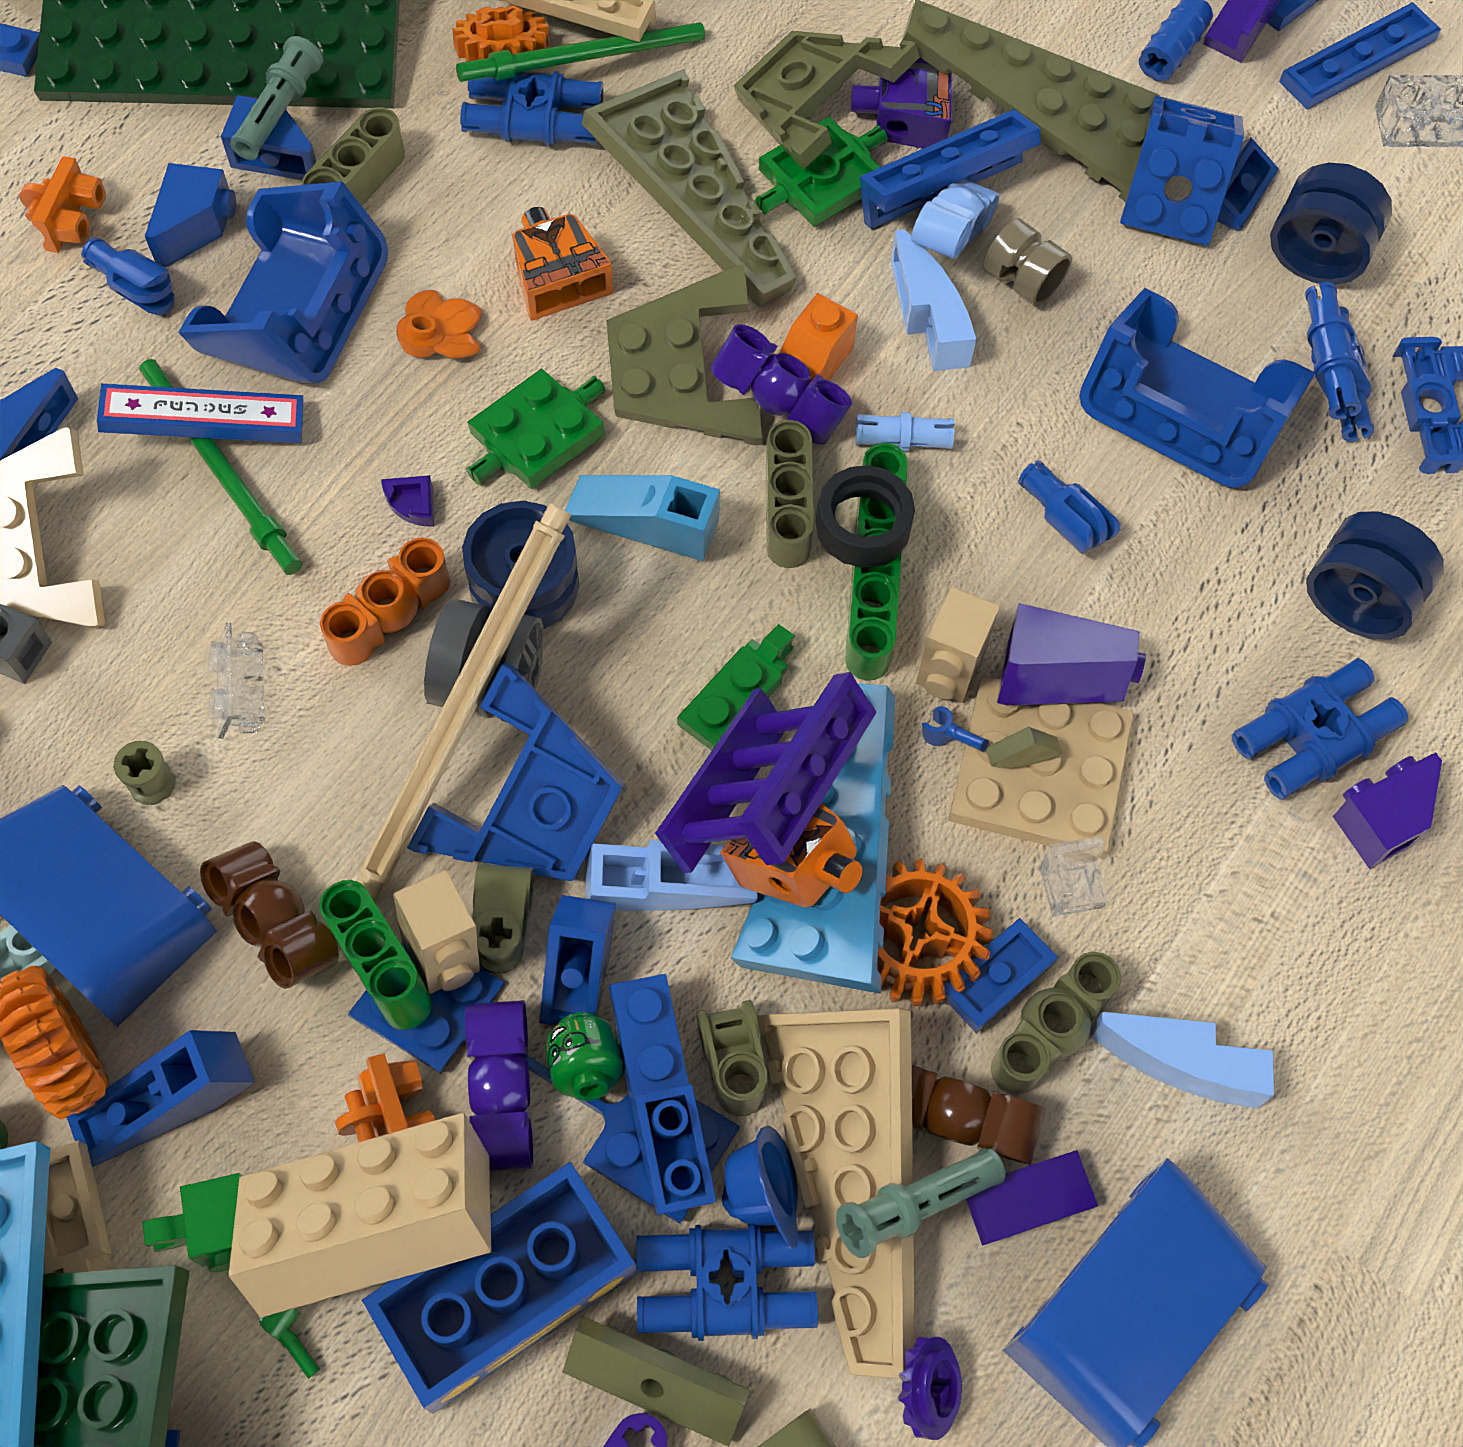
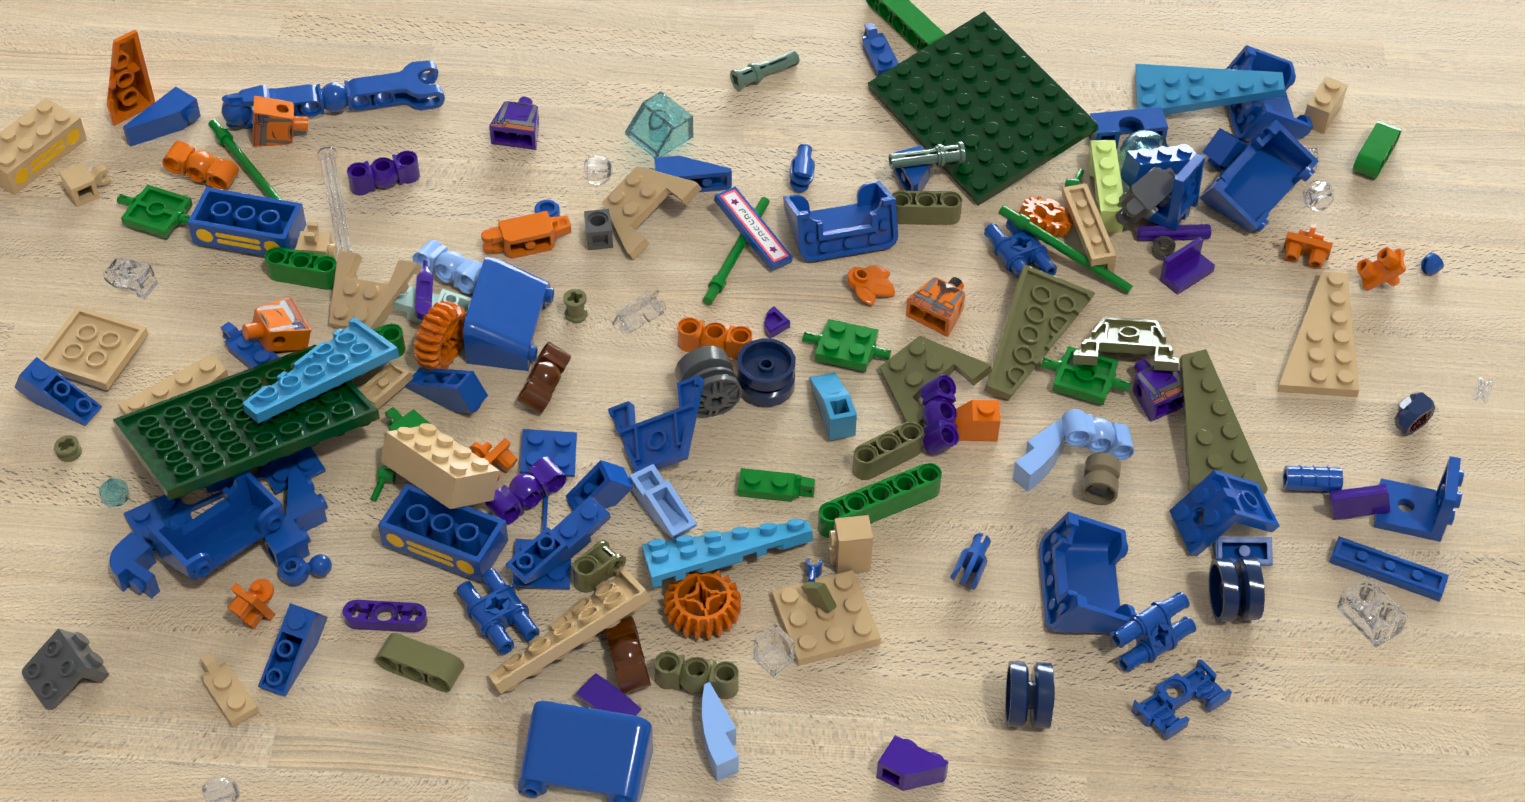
camera: 60 degrees right, 15 degrees down
orange hips [19,156,106,253] -> none
blue slope [145,163,236,267] -> none
green beam [319,880,432,1030] -> none
tan piece [358,503,571,902] -> none
tan brick [393,870,480,994] -> none
olive piece [472,863,534,974] -> none
green head [545,1012,624,1101] -> none
olive tile [562,1316,751,1447] -> none
dark purple fence [655,672,877,873] -> none
orange torso [720,803,862,908] -> none
blue piece [722,1126,798,1249] -> none
black tyre [815,465,915,568] -> none
sand green pin [836,1148,1005,1258] -> none
light blue pin [855,412,955,451] -> none
blue fence [860,109,1040,229] -> none
dark purple gear [898,1337,962,1440] -> none
blue plate [944,918,1059,1034] -> none
dark purple slope [997,603,1146,705] -> none
blue pin [1232,658,1408,800] -> none

